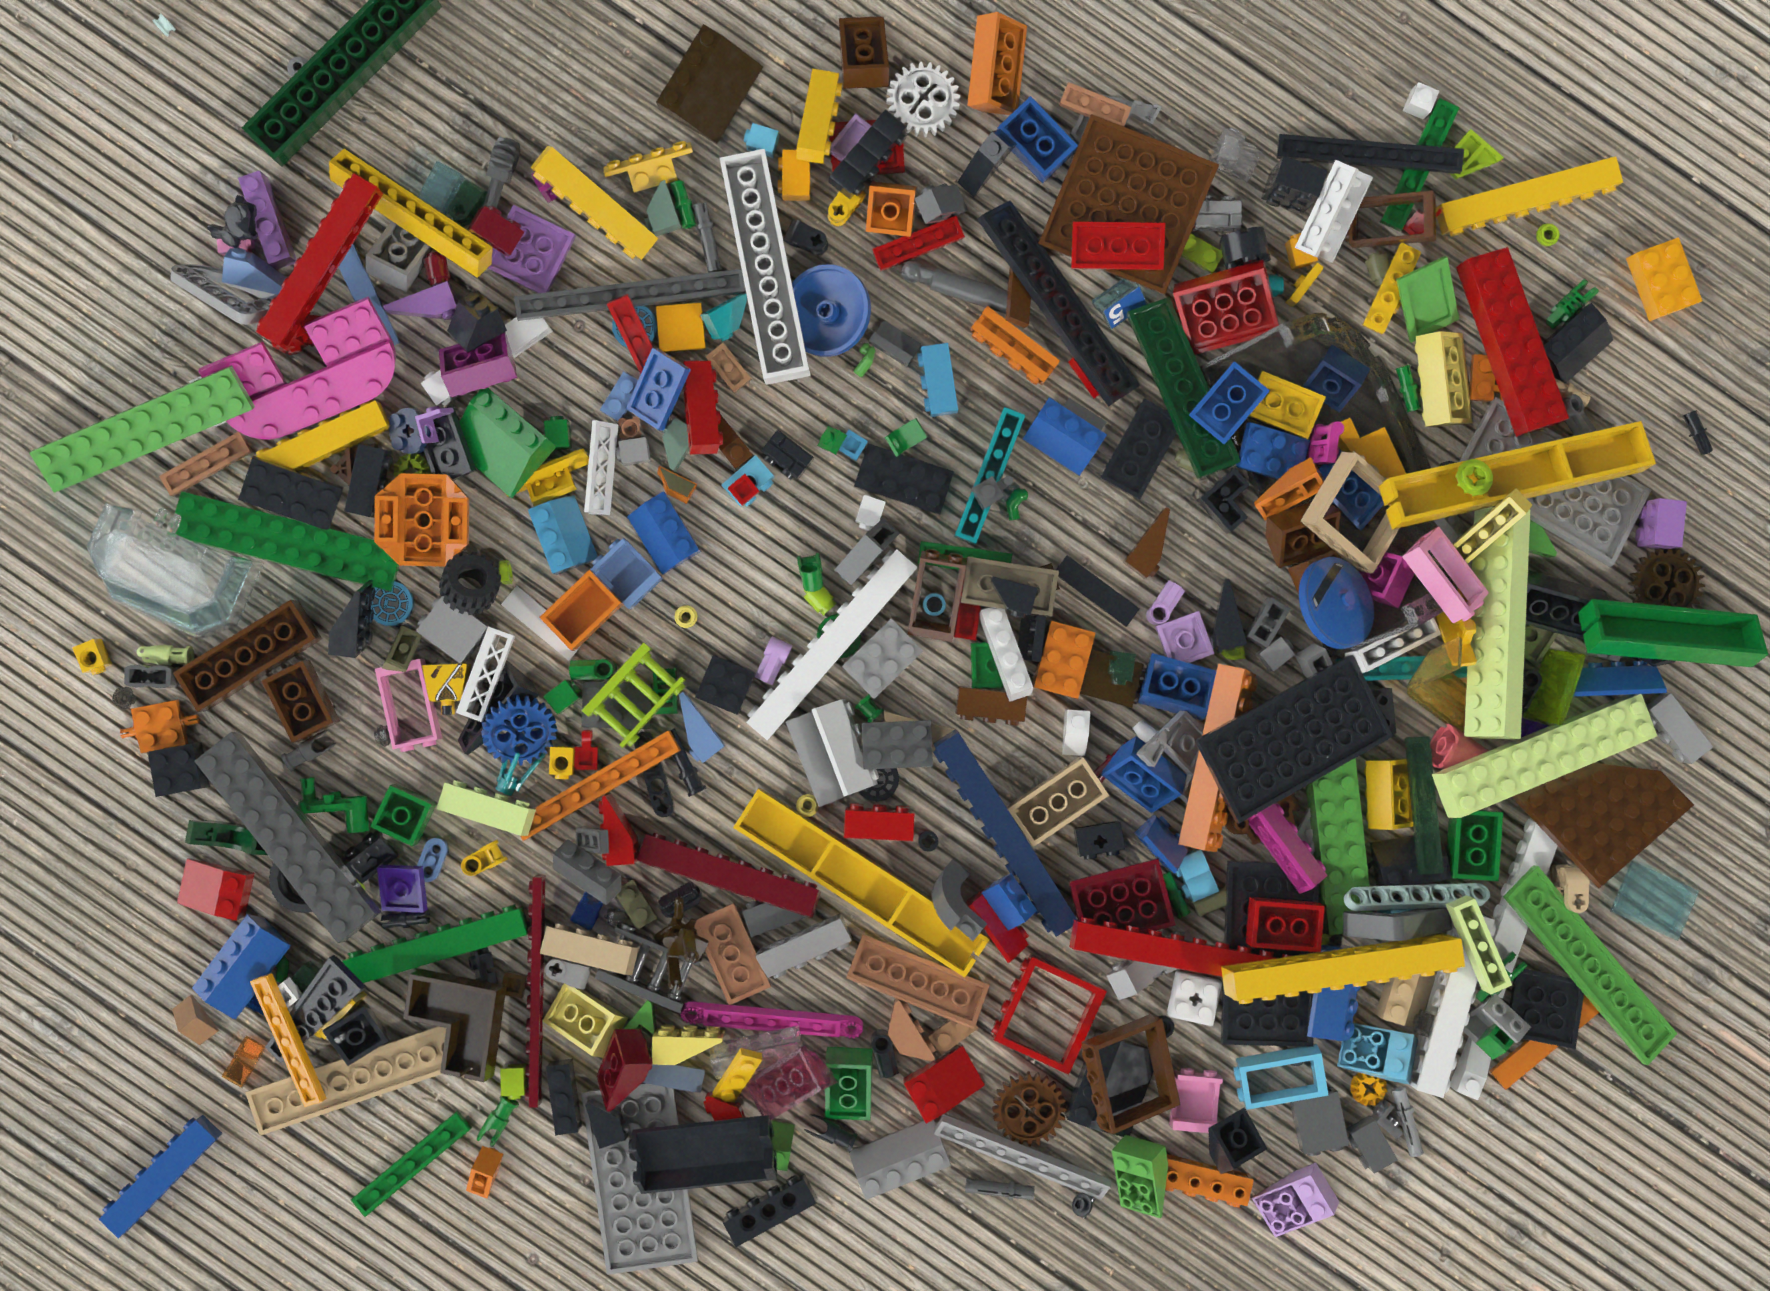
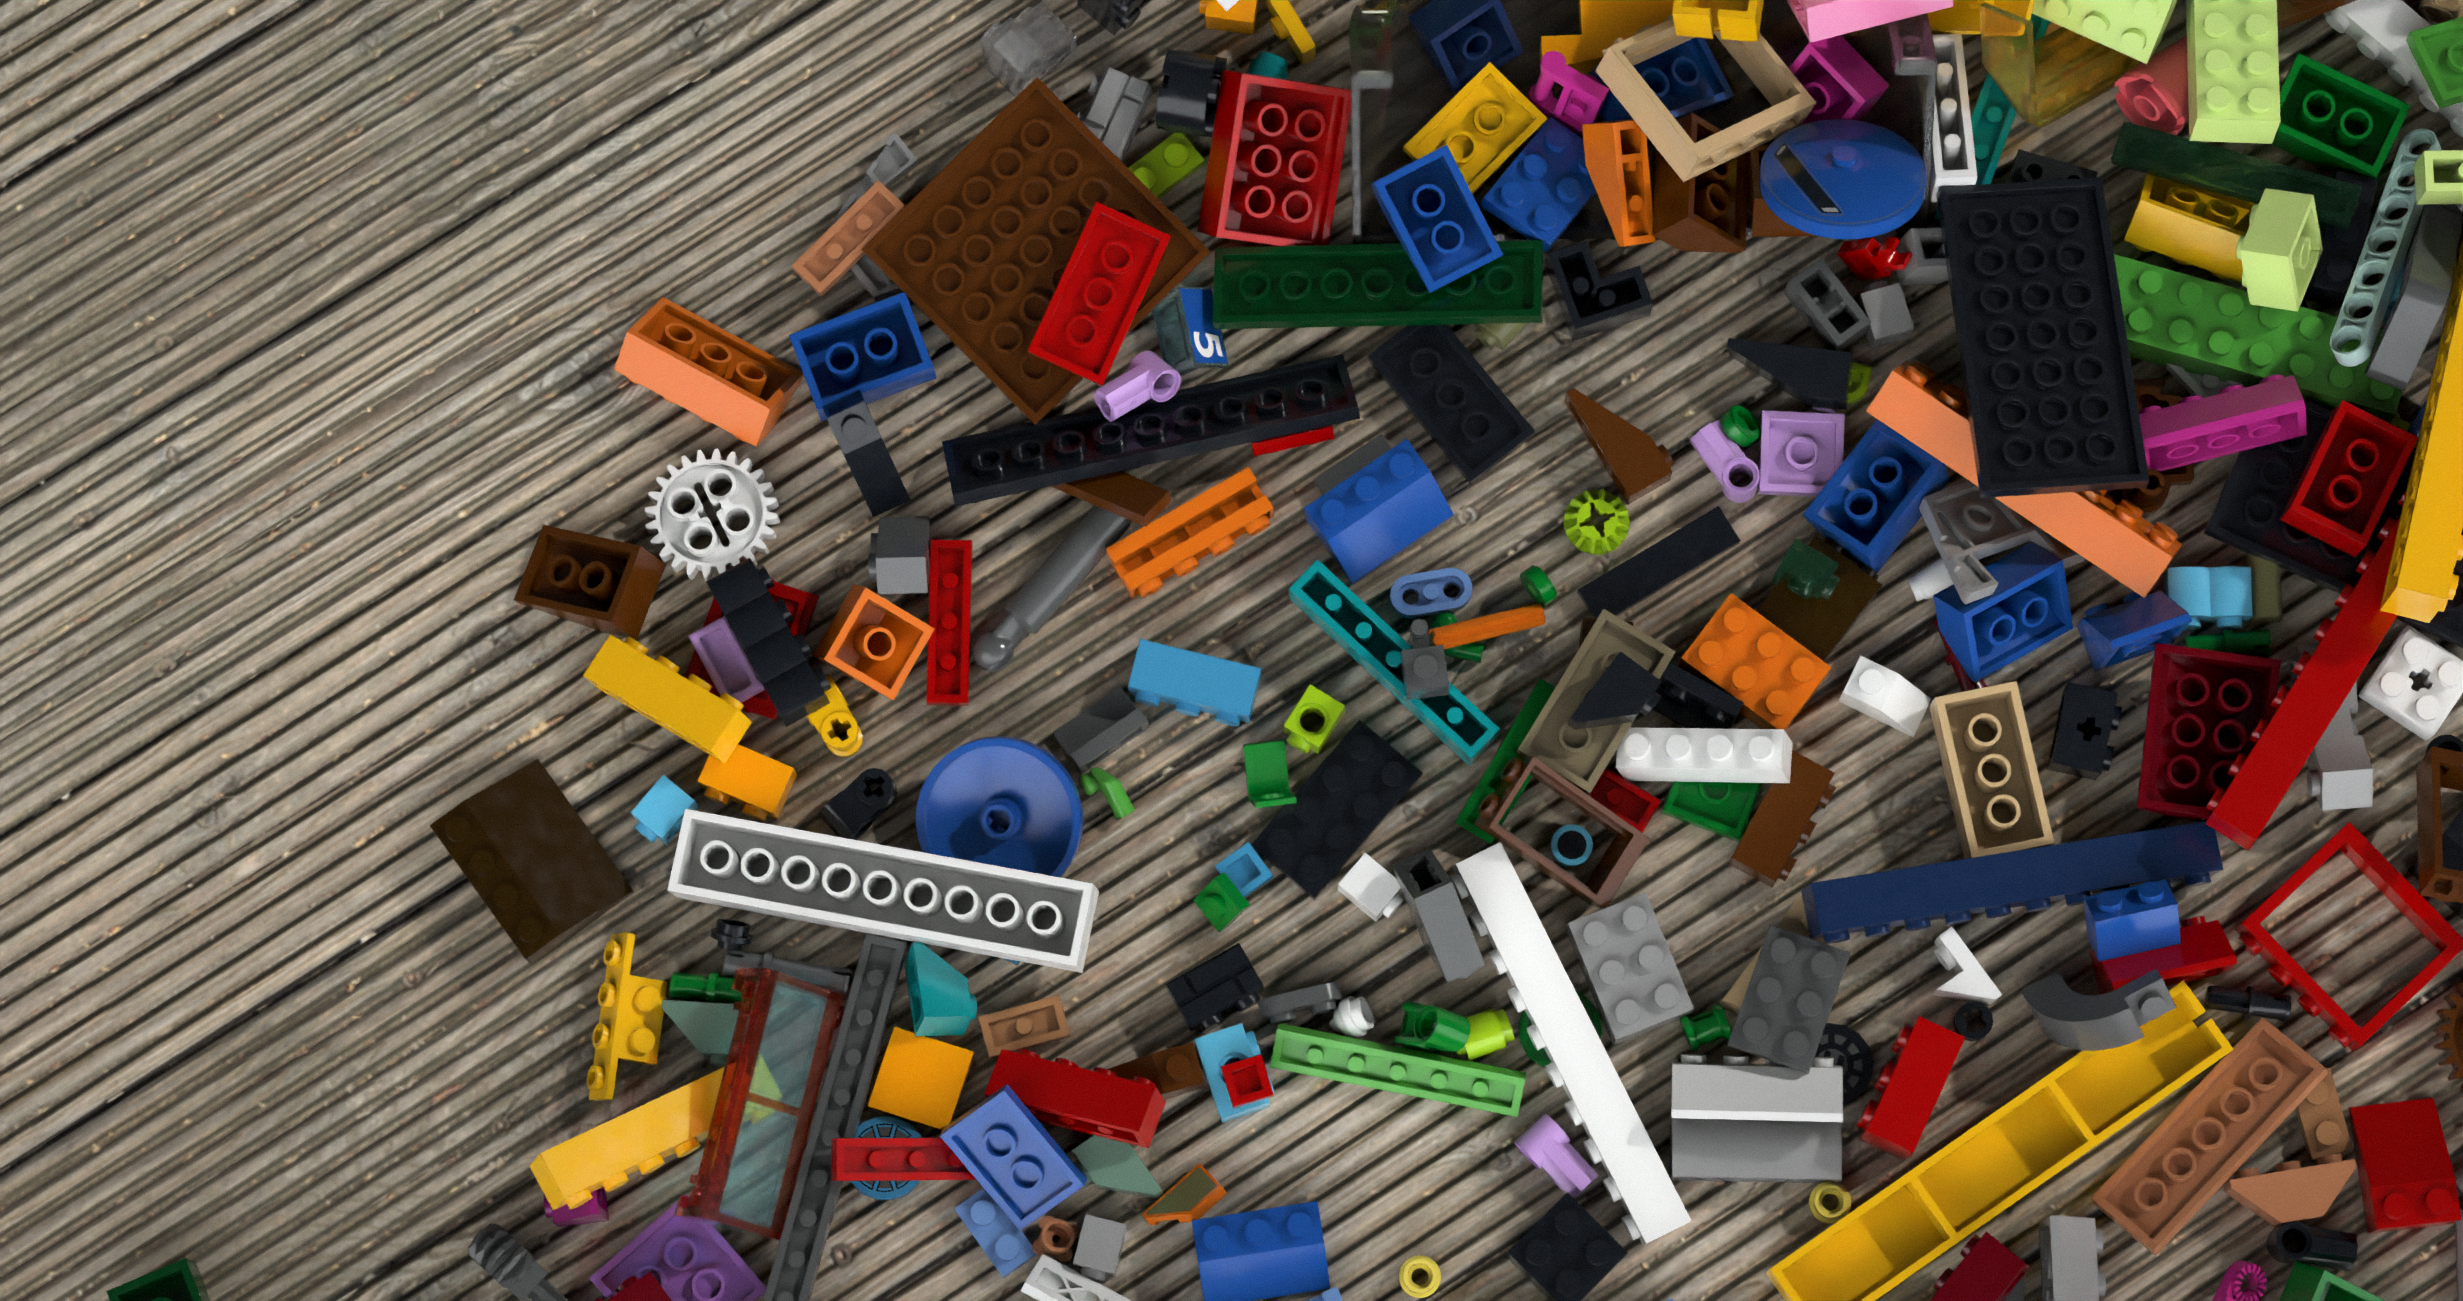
camera: 65 degrees left, 10 degrees down
none -> windscreen [674,967,843,1241]
none -> black plate [710,919,753,950]
none -> lavender piece [1093,351,1181,422]
none -> dark grey plate [1258,982,1343,1025]
none -> bright green plate [1270,1023,1526,1117]
none -> lime brick [1283,684,1345,754]
none -> white plate [1329,996,1374,1038]
none -> medium blue plate [1390,568,1472,618]
none -> orange axle [1428,604,1546,650]
none -> green tile [1520,565,1557,607]
none -> lime gear [1564,489,1630,555]
none -> green tile [1720,405,1761,447]
none -> red plate [1837,237,1912,281]
none -> white slope [1932,927,2002,1005]
none -> black axle [2205,986,2291,1022]
none -> yellowish green brick [2236,188,2323,312]

